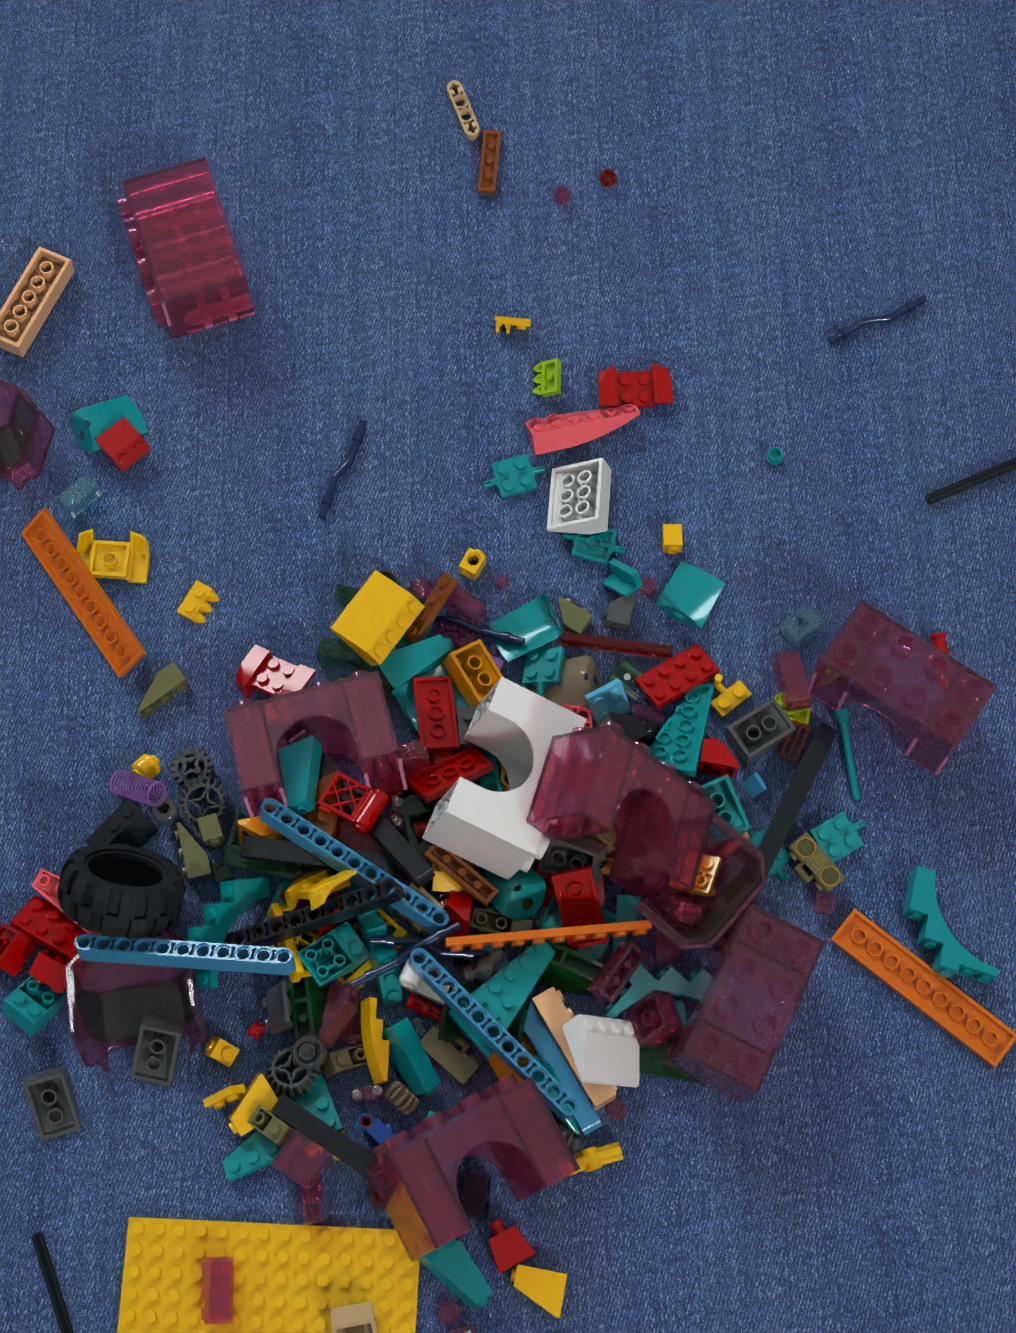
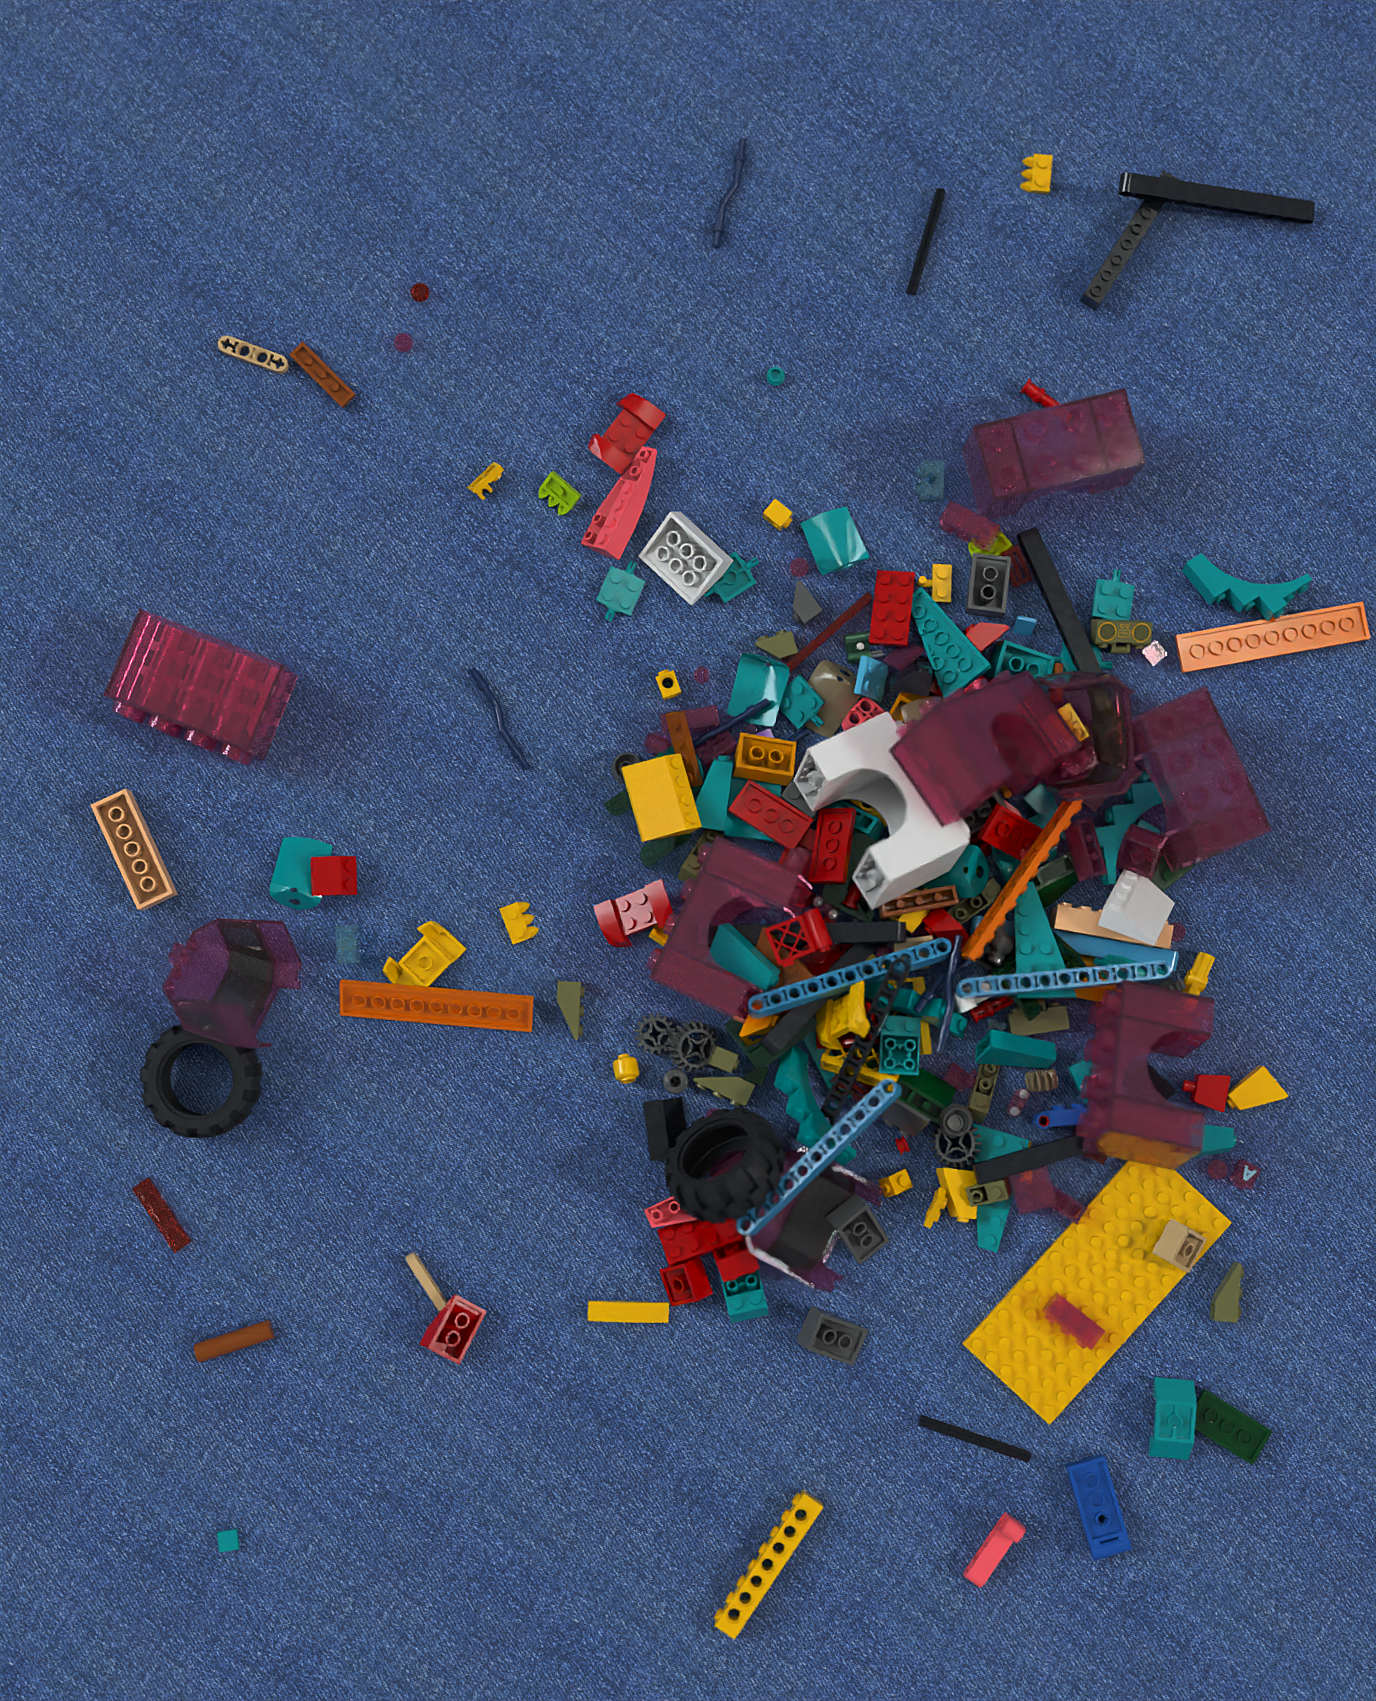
camera: 50 degrees left, 15 degrees up
medium lavender piece [109,770,167,806] -> none
clear pink slope [319,983,360,1048] -> none
yellow slope [361,997,390,1085] -> none
teal panel [602,558,643,598] -> none
teal piece [833,709,860,801] -> none

